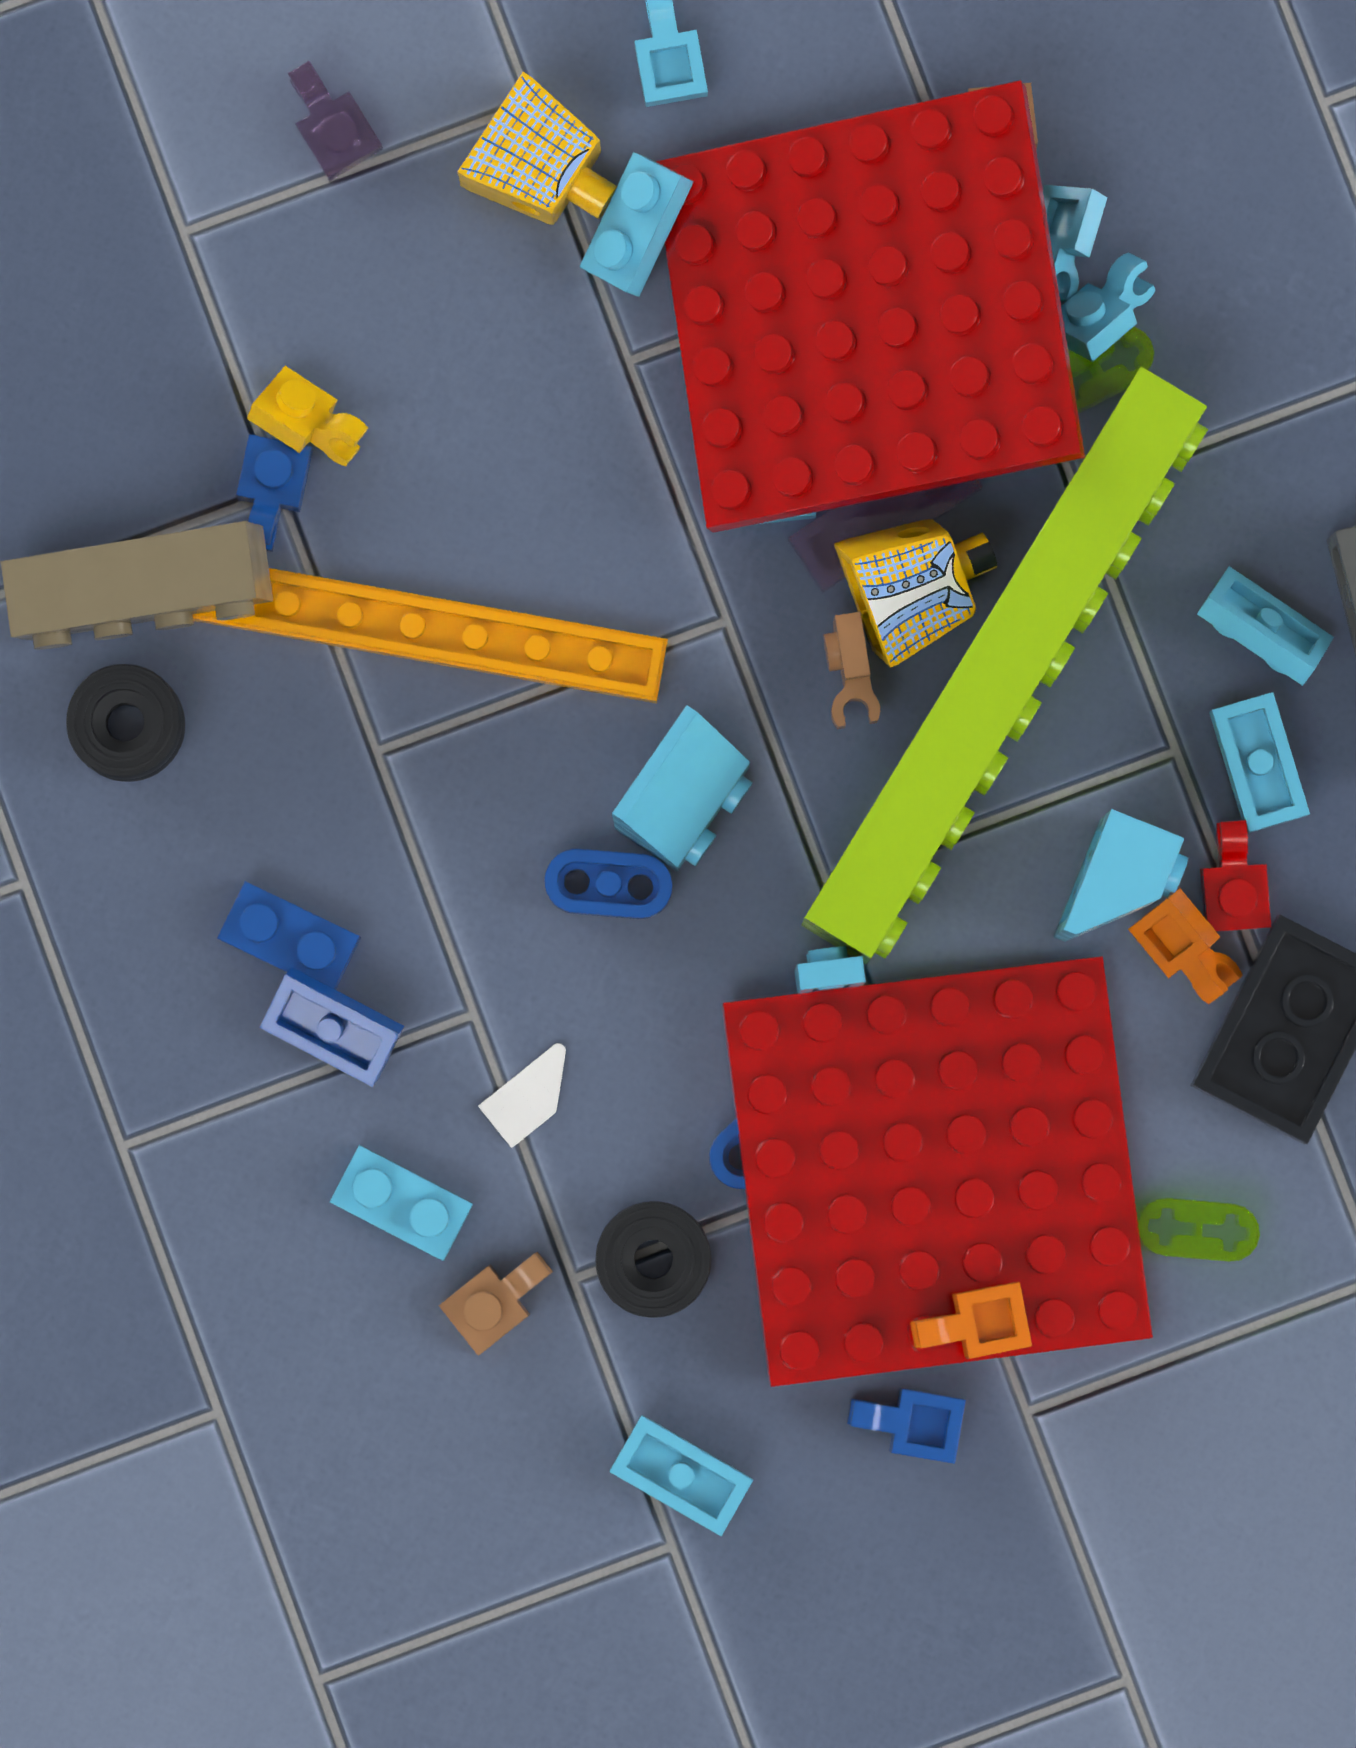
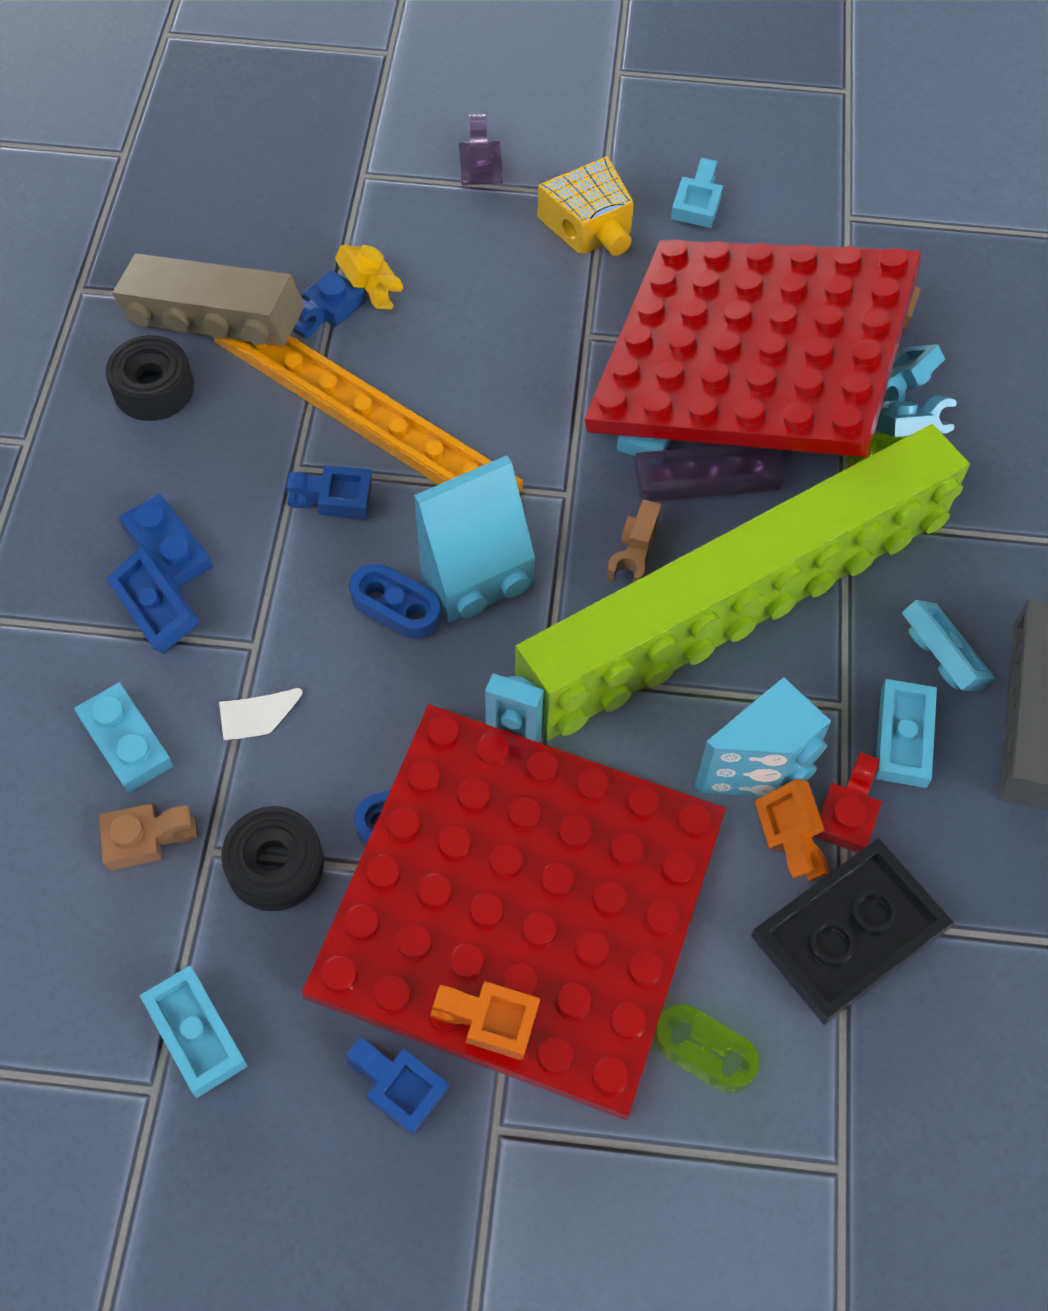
camera: 25 degrees right, 25 degrees down
medium azure plate [579,152,694,297] -> none
torso [834,519,997,668] -> none
none -> blue plate [286,465,372,519]

